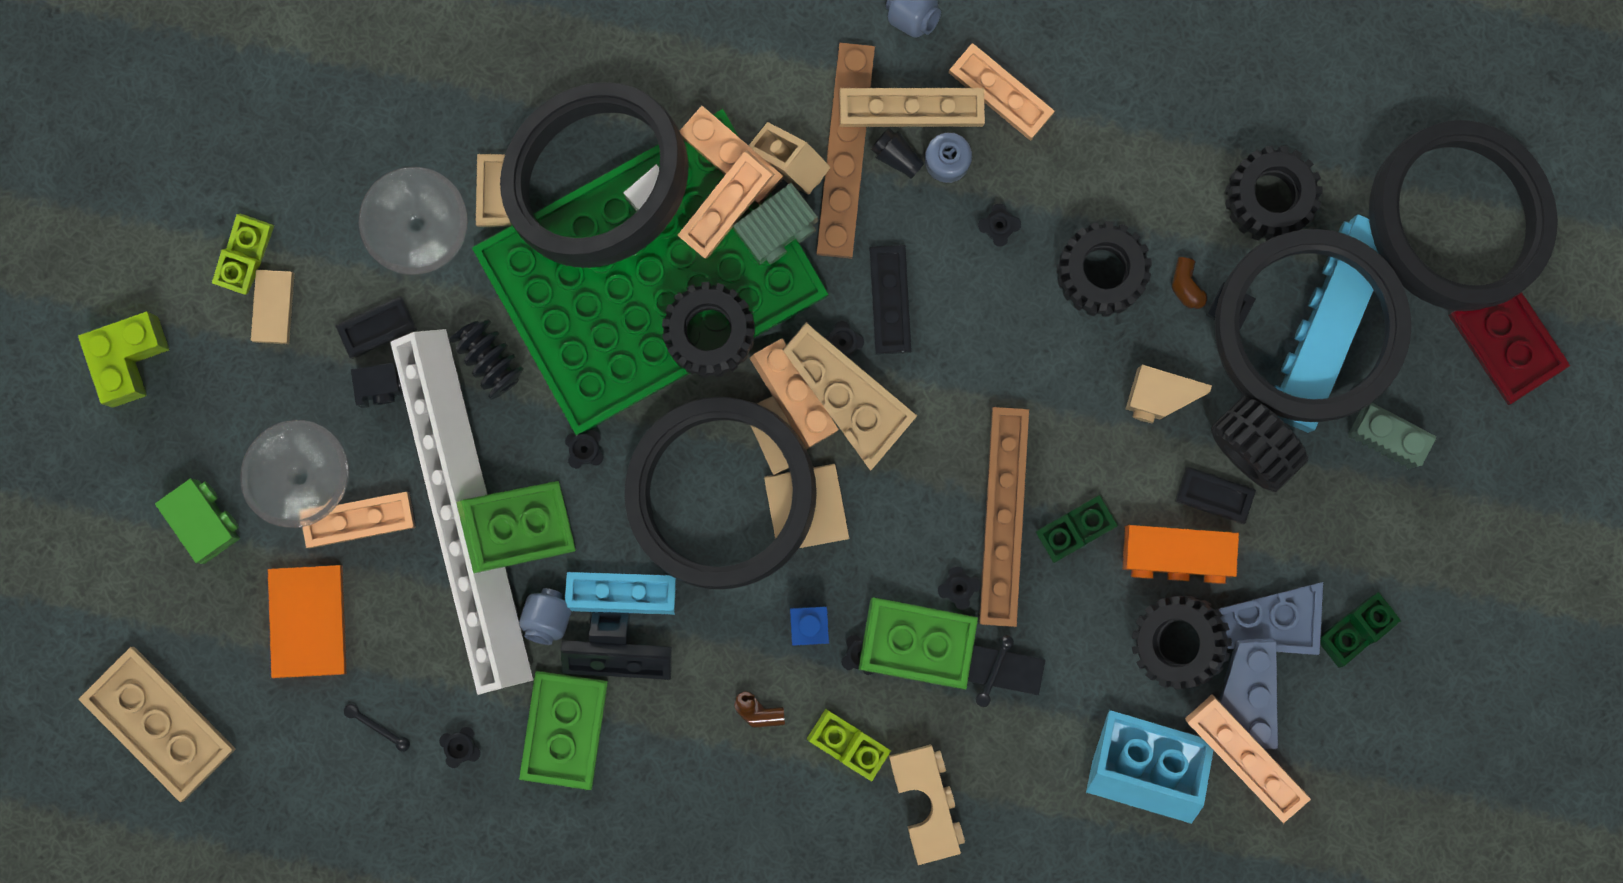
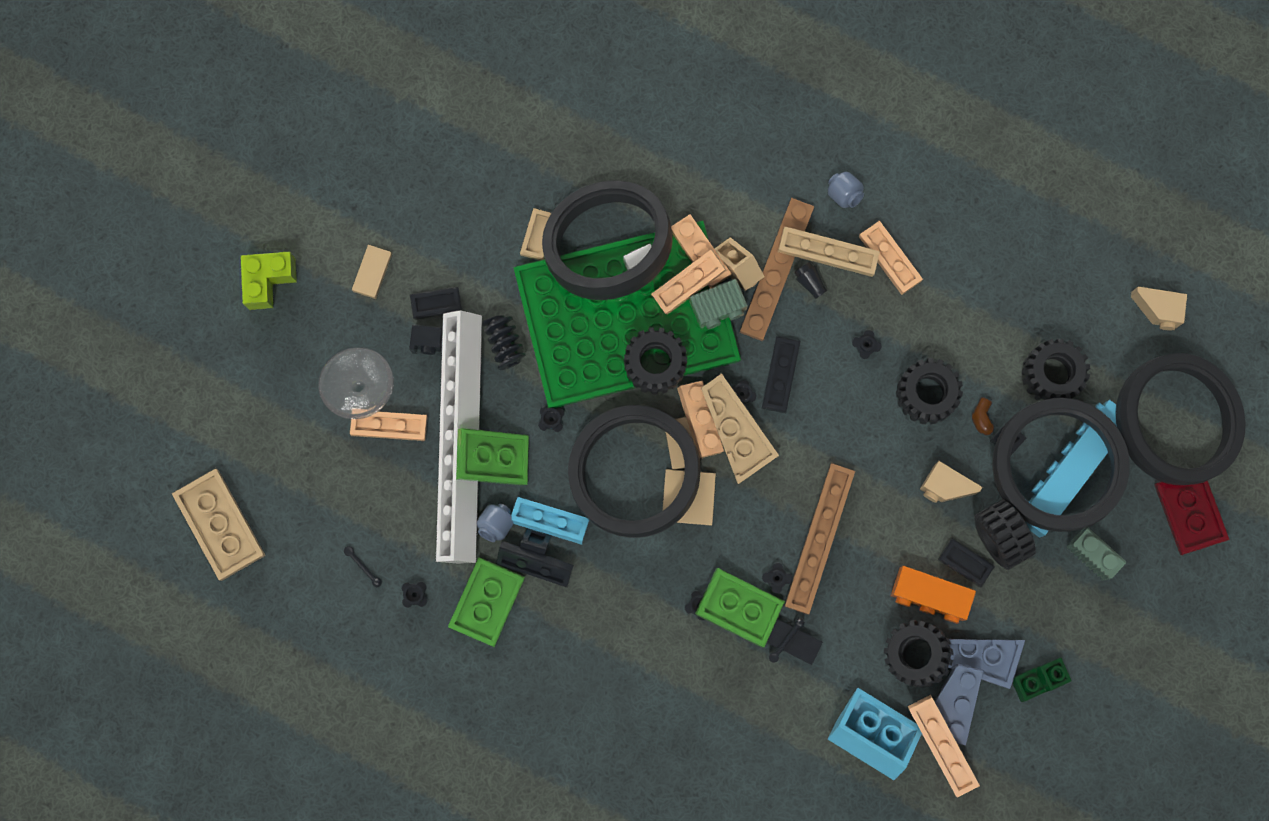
camera: 15 degrees right, 5 degrees down
bright green brick [155,478,240,564] -> none
lime slope [212,214,274,295] -> none
orange tile [268,565,347,678] -> none
clear dish [359,167,468,275] -> none
reddish brown arm [734,691,785,728] -> none
blue brick [790,607,829,645] -> none
lime slope [807,709,891,781] -> none
tan arch [889,744,965,865] -> none
sand blue head [925,133,972,183] -> none
dark green slope [1036,494,1119,563] -> none
none -> tan slope [1131,287,1187,330]

